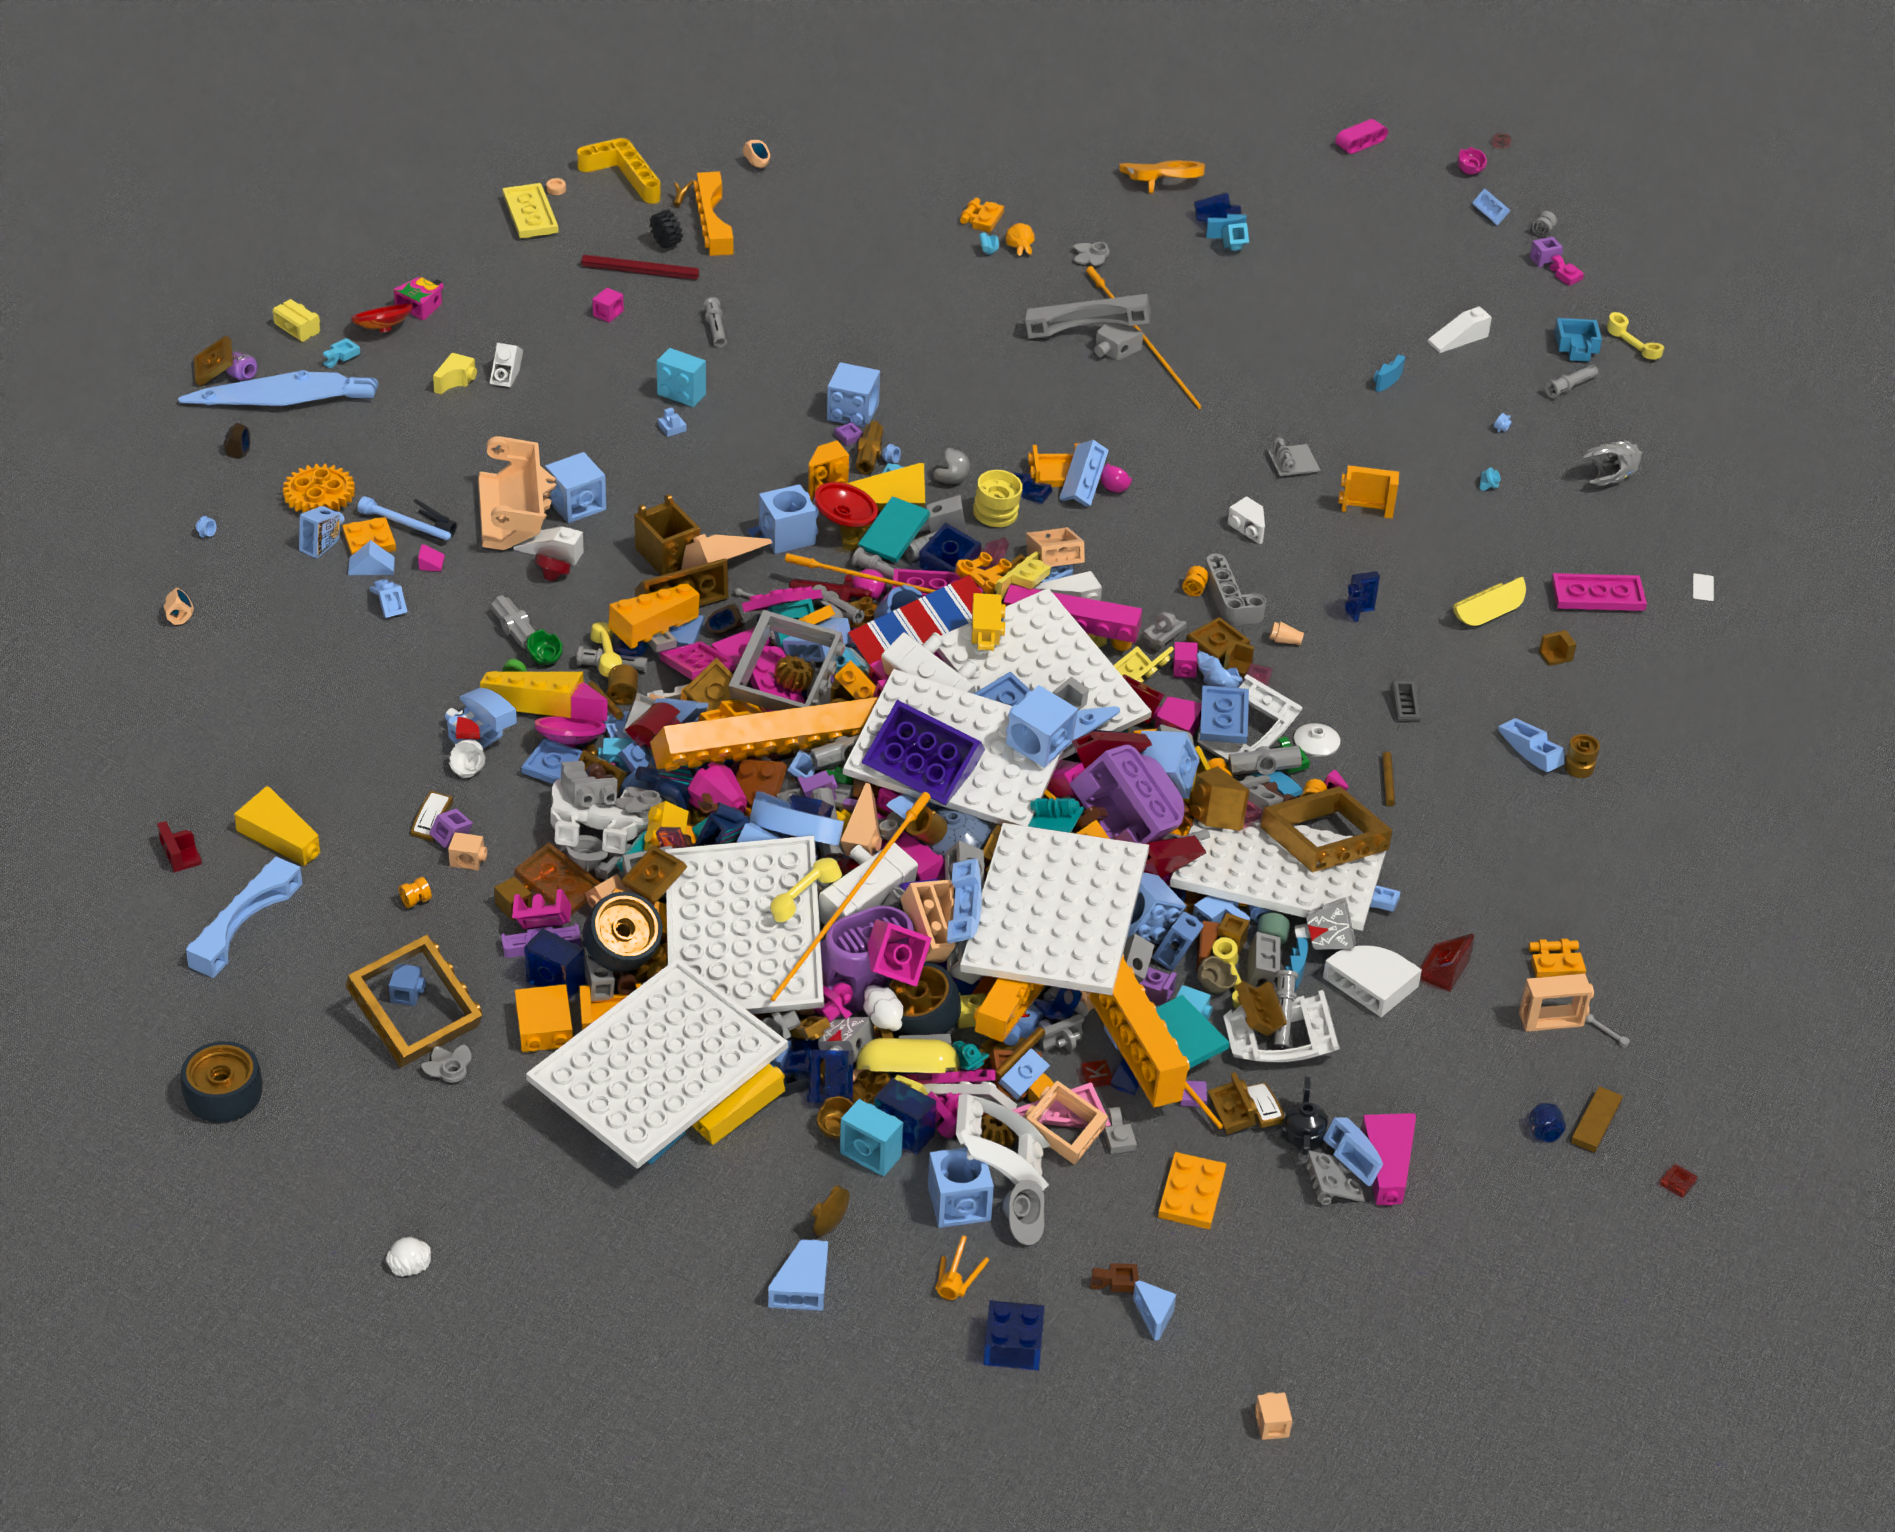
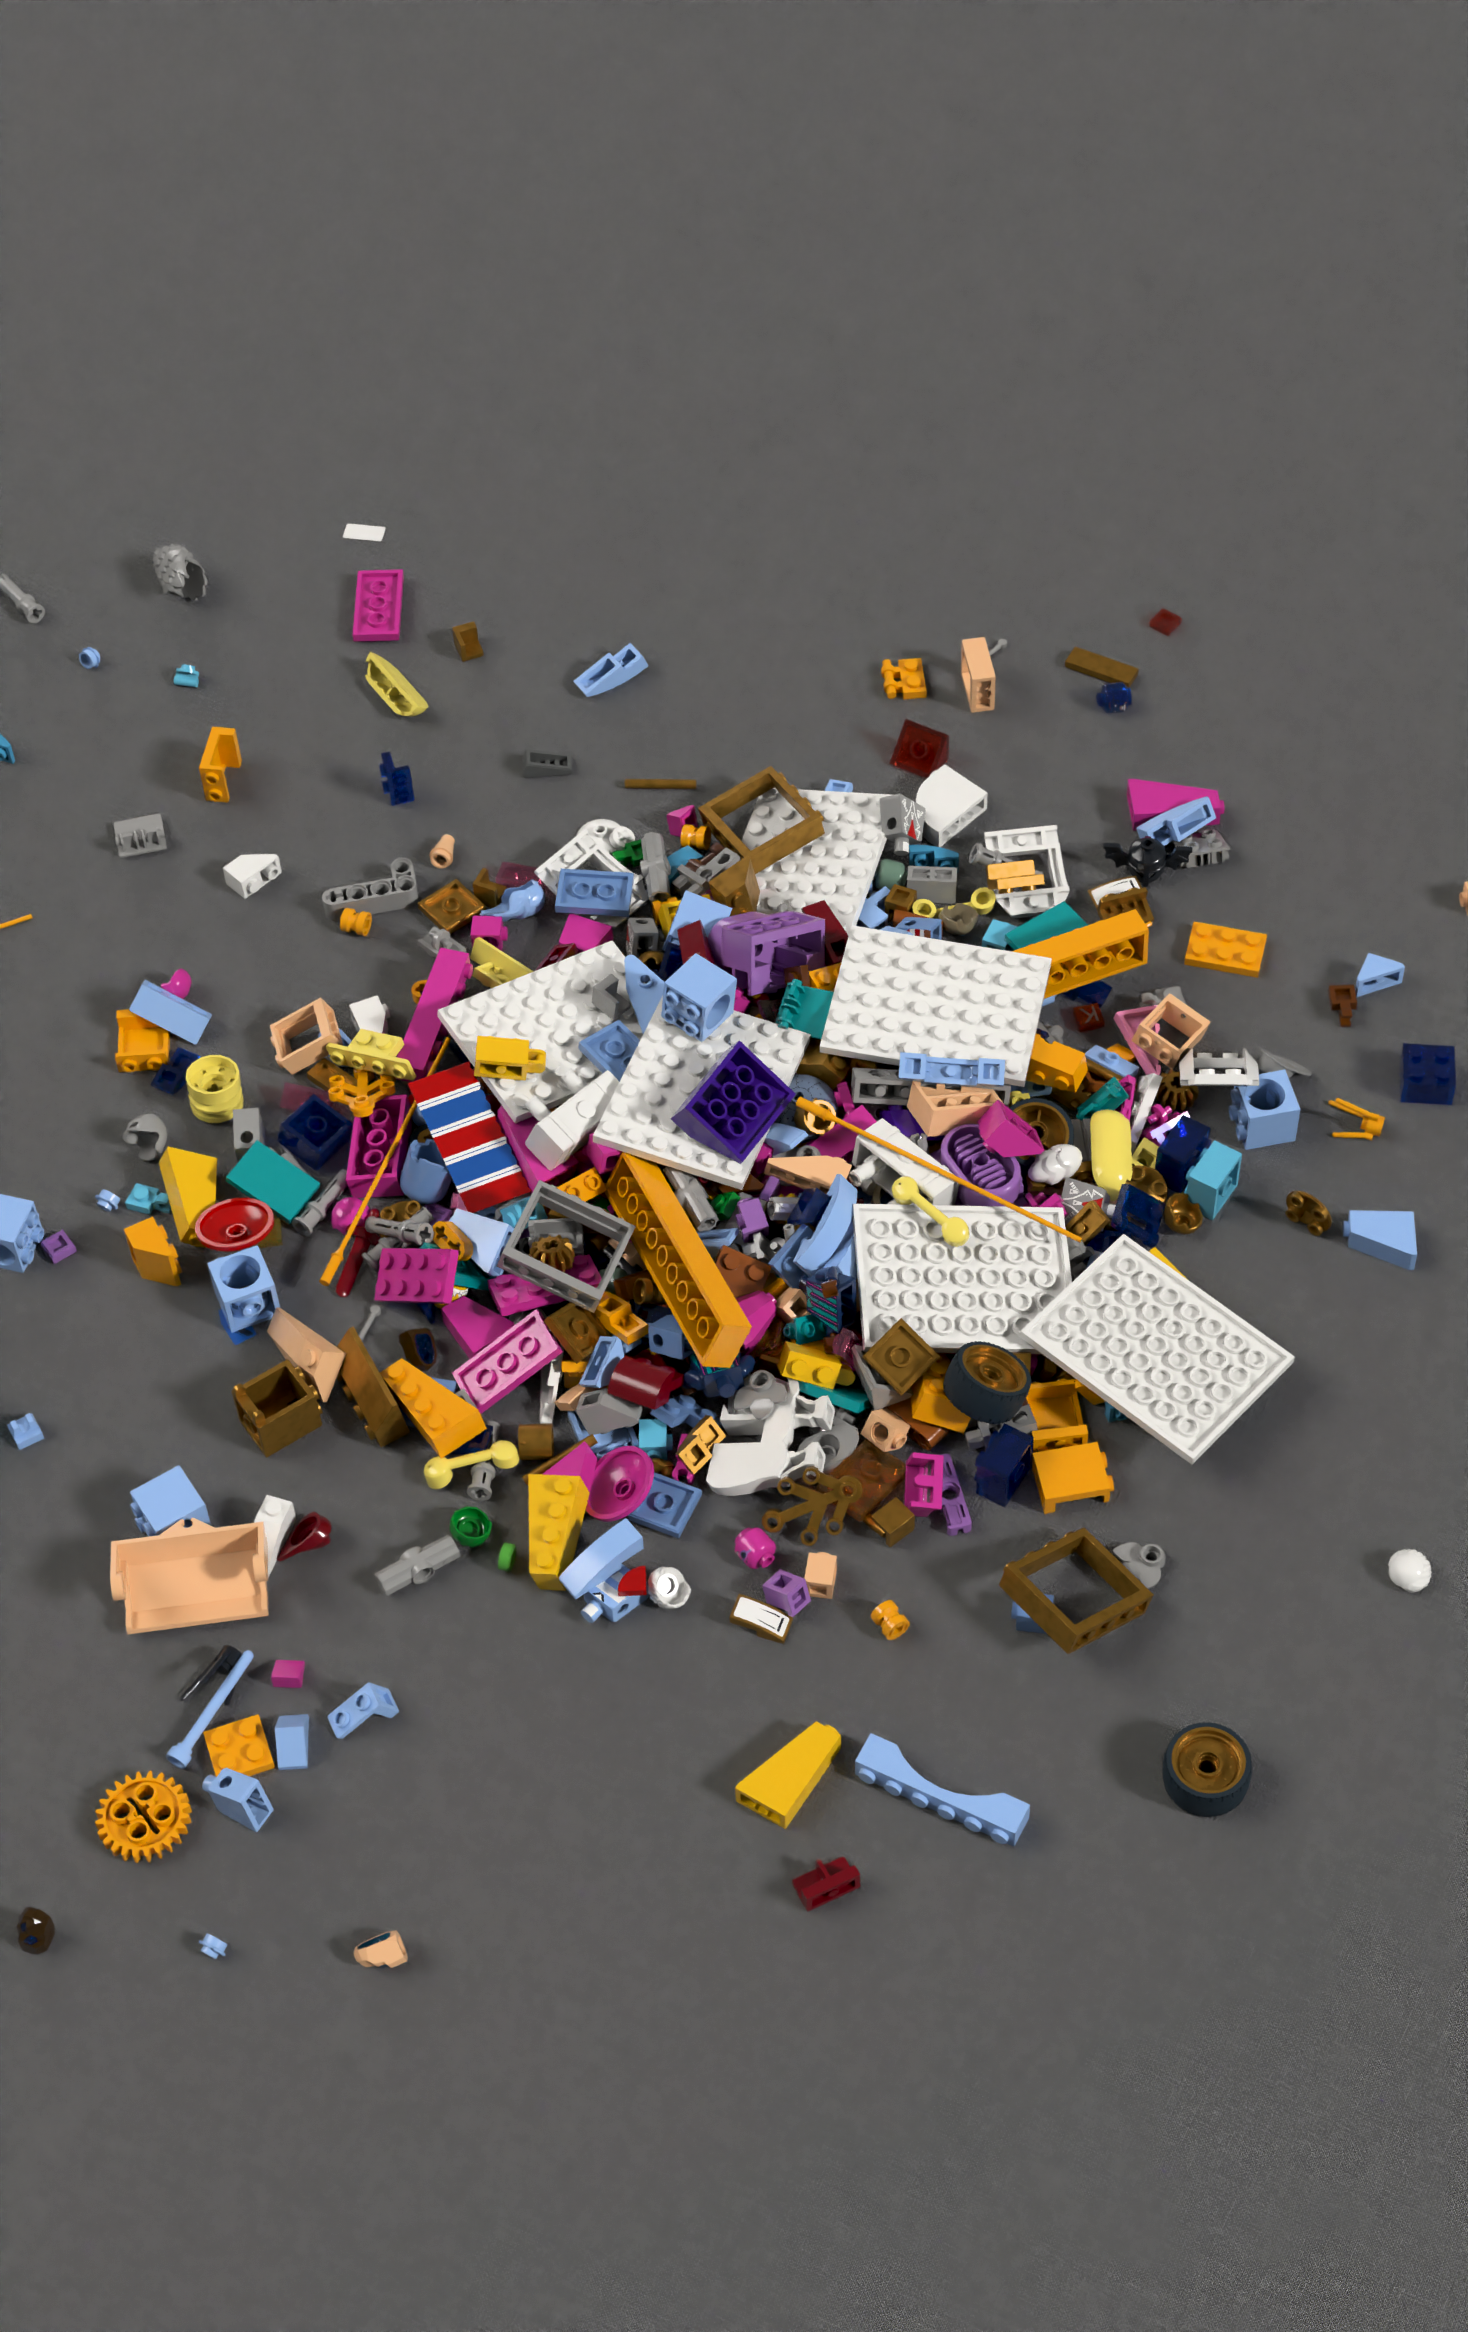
camera: 85 degrees left, 10 degrees up
light grey hips [560,761,617,807] -> none
pearl gold piece [856,421,883,475] -> none
pearl gold wheel [1564,734,1600,778] -> none
none -> light grey pin [365,1216,434,1246]
none -> white tile [610,826,635,850]
none -> dark pink head [734,1527,776,1569]
none -> pearl gold plant [762,1466,863,1546]

